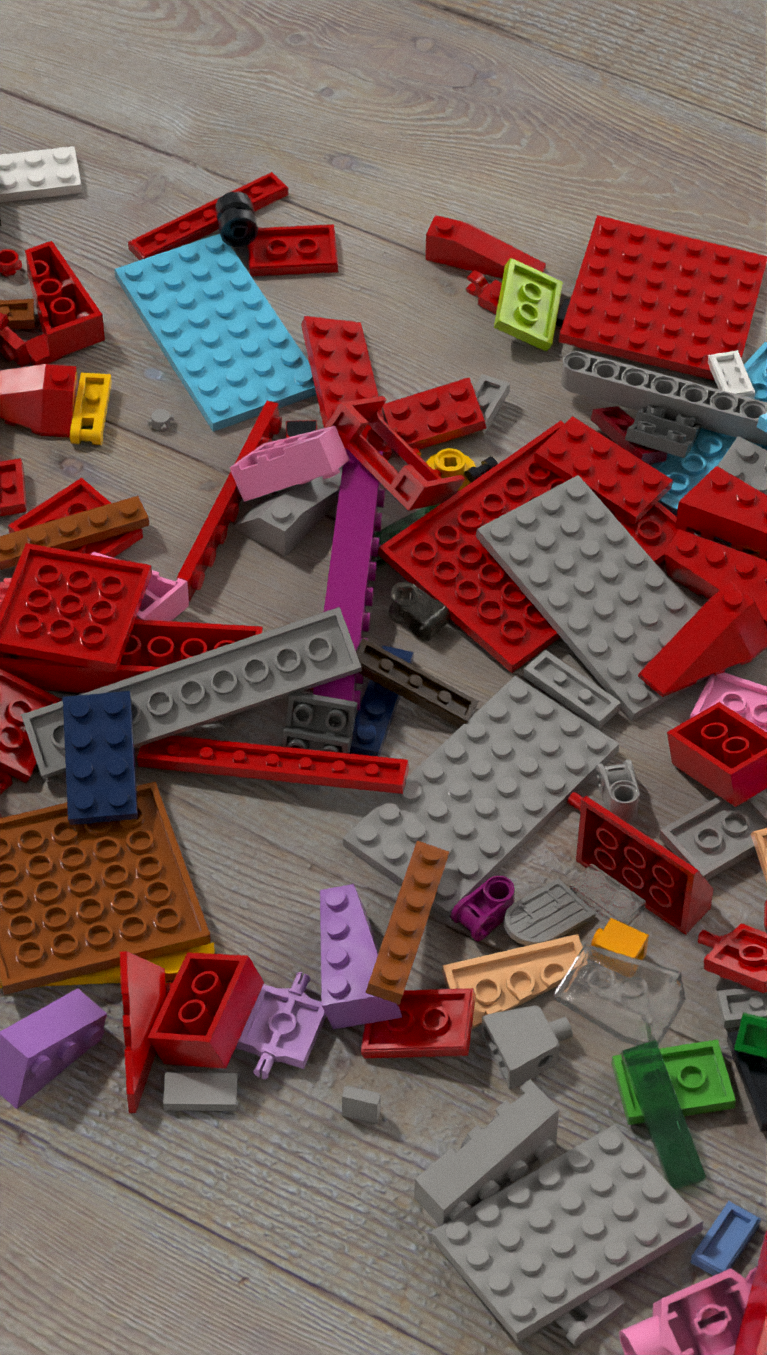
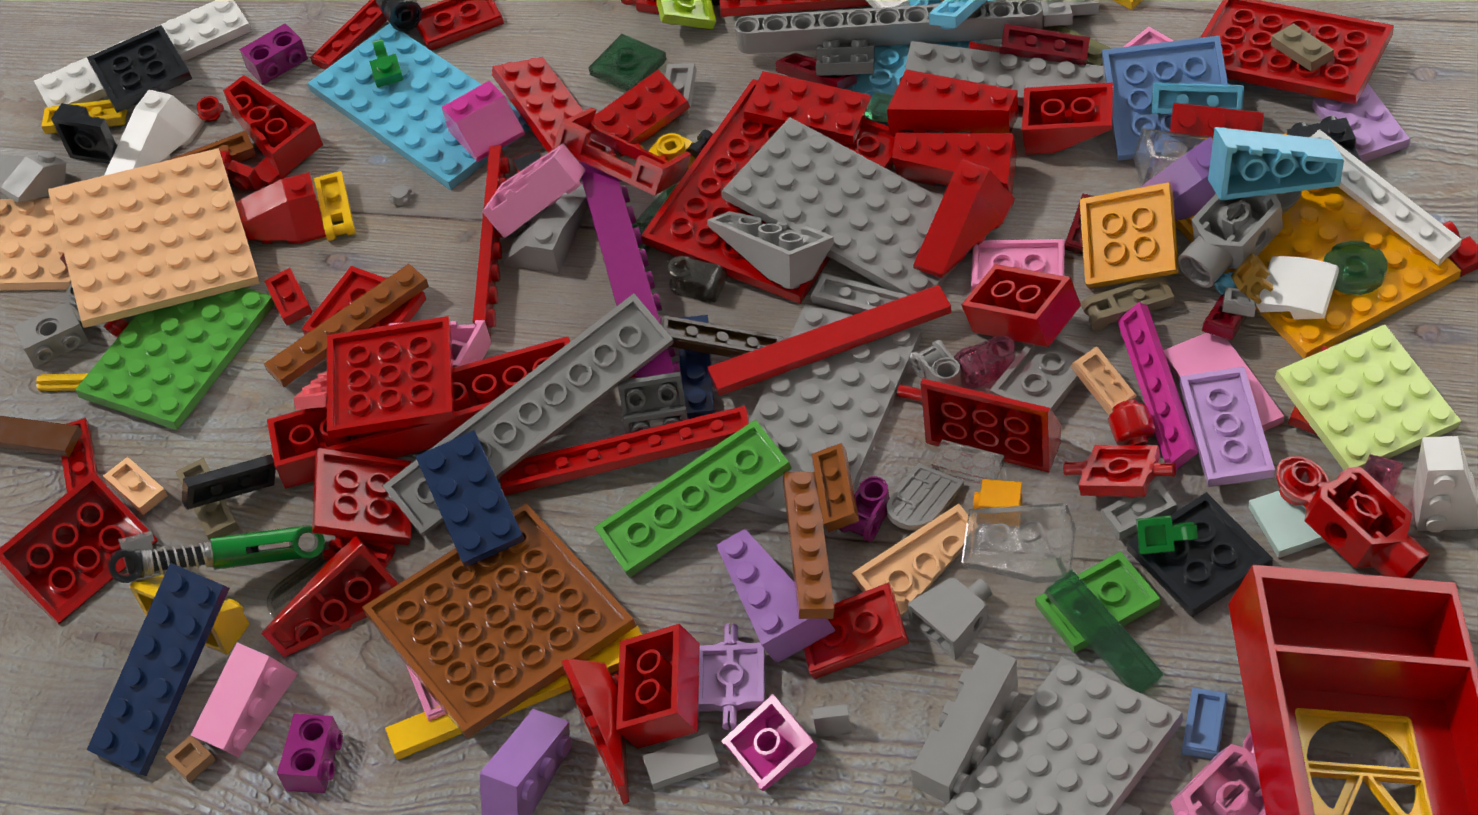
camera: 10 degrees left, 0 degrees up
none -> magenta brick [239,23,308,85]
none -> green plate [369,39,404,87]
none -> dark pink slope [441,80,525,162]
none -> clear green plate [588,34,667,91]
none -> bright green plate [594,419,792,578]
none -> light grey wedge [707,211,834,289]
none -> red tile [707,285,952,396]
none -> dark pink slope [721,694,818,791]
none -> dark orange plate [812,443,859,532]
none -> clear green tile [865,92,893,123]
none -> clear pink piece [954,336,1016,389]

